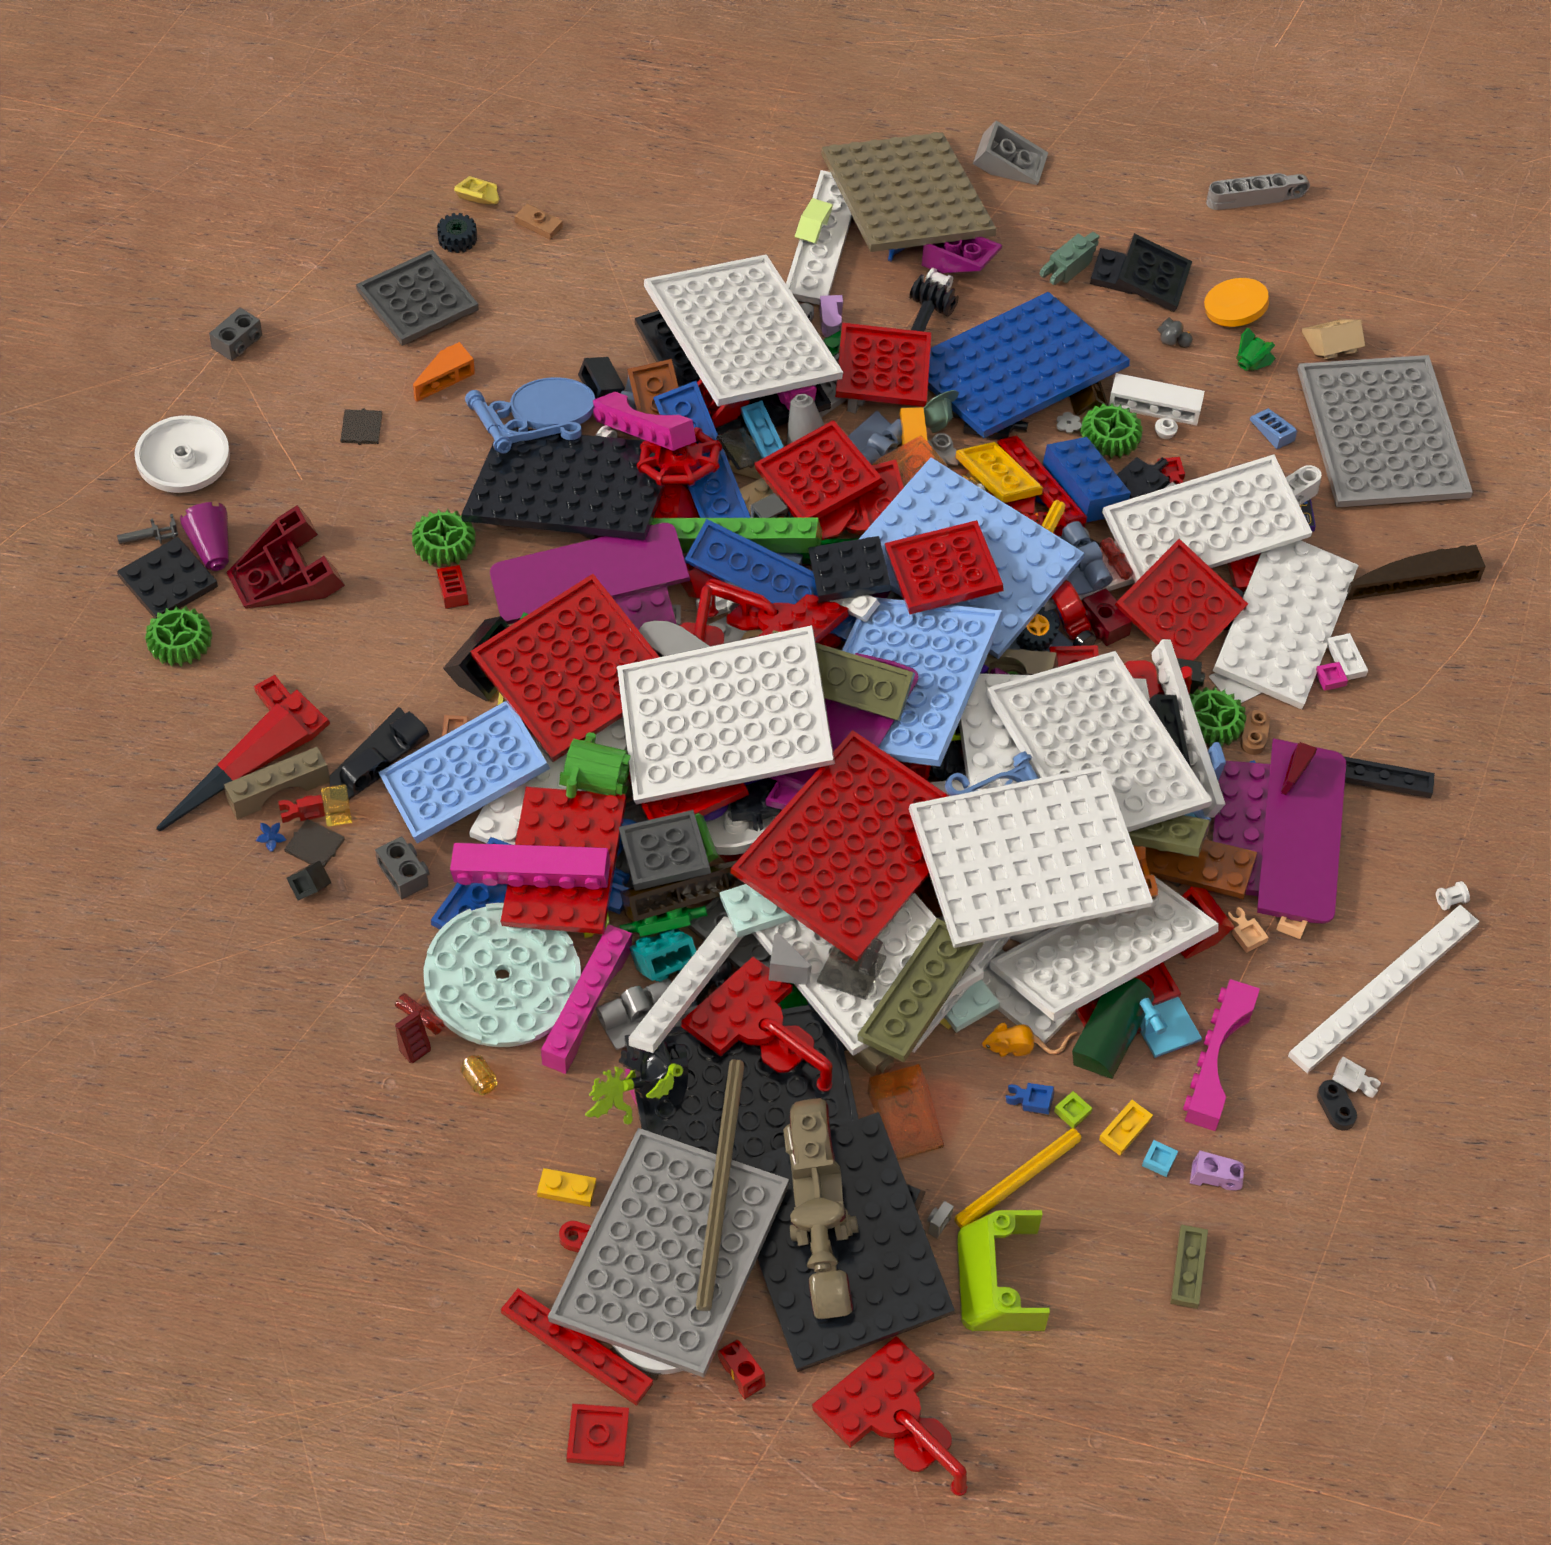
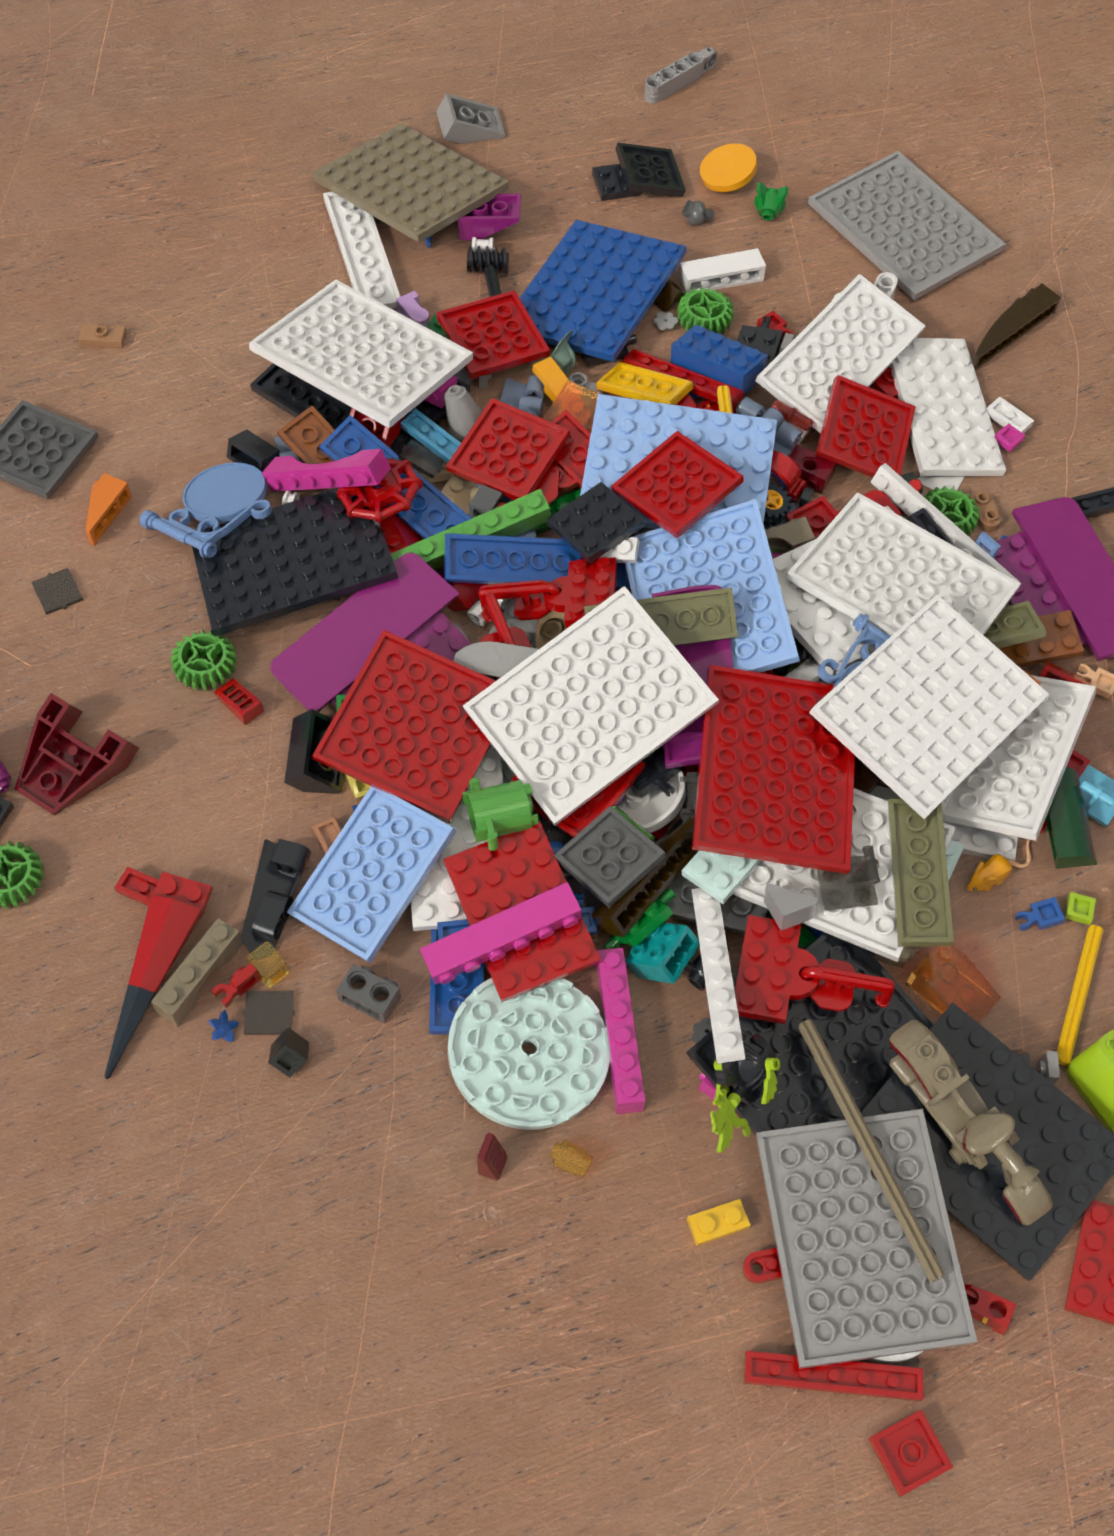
camera: 30 degrees left, 5 degrees up
clear red pin [395,993,445,1035] -> none
black wheel [437,213,477,253] -> none
light yellow slope [454,176,499,204] -> none
light grey panel [596,978,676,1050] -> none
yellowish green slope [795,198,833,244] -> none
sand green hinge [1039,232,1100,285] -> none
white plate [1155,418,1178,439] -> none
medium blue slope [1250,408,1297,449] -> none
dark red slope [1281,742,1317,795] -> none
tan slope [1302,319,1365,359] -> none

